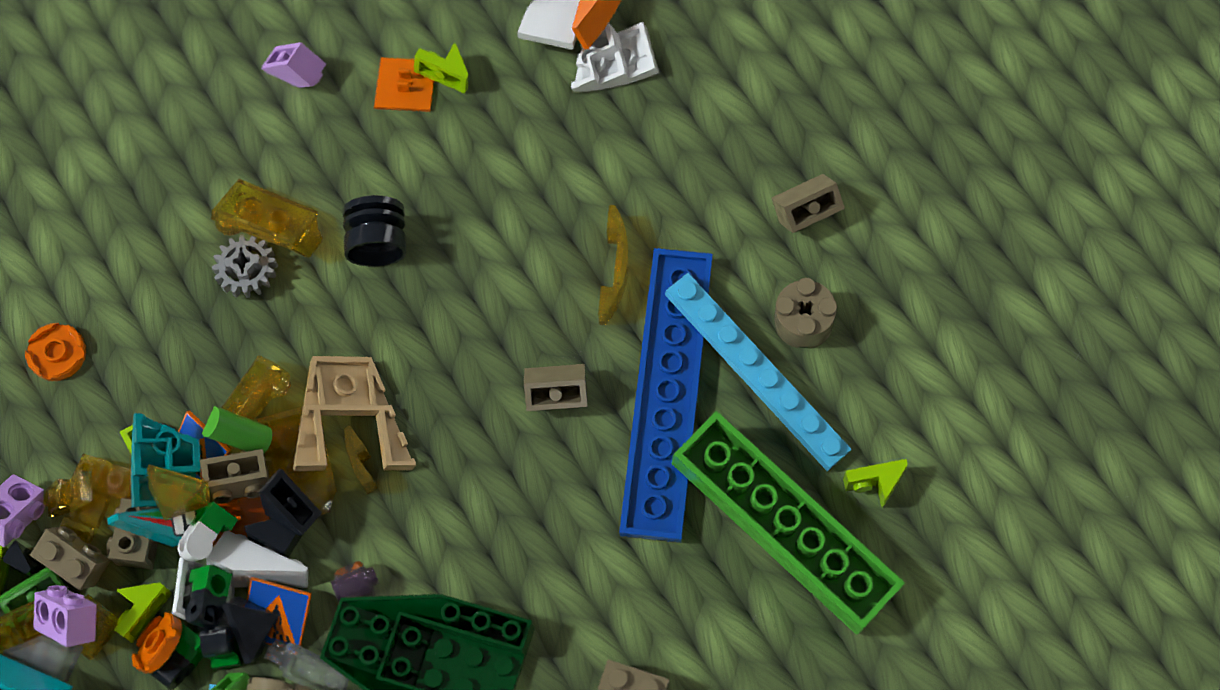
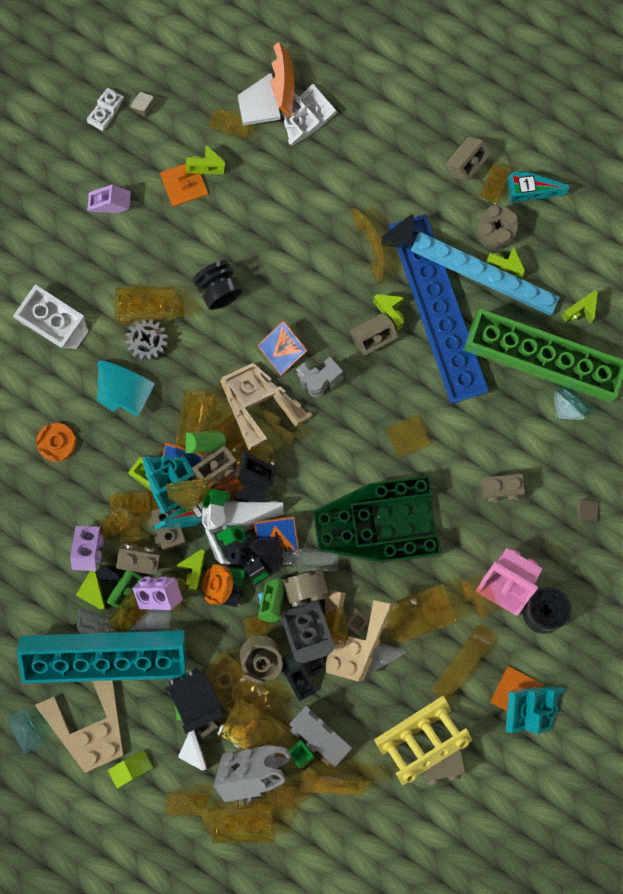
camera: 30 degrees left, 10 degrees up
clear purple head [330,561,380,602] -> none
none -> white slope [13,284,89,349]
none -> teal slope [97,360,155,417]
none -> clear yellow slope [208,109,252,139]
none -> piece [258,320,308,375]
none -> light grey hips [296,357,344,398]
none -> lime slope [373,294,404,331]
none -> black slope [381,214,414,249]
none -> clear yellow piece [386,415,430,458]
none -> clear yellow slope [479,163,511,204]
none -> lime slope [486,247,525,279]
none -> teal slope [506,171,569,203]
none -> clear light blue slope [554,385,592,420]

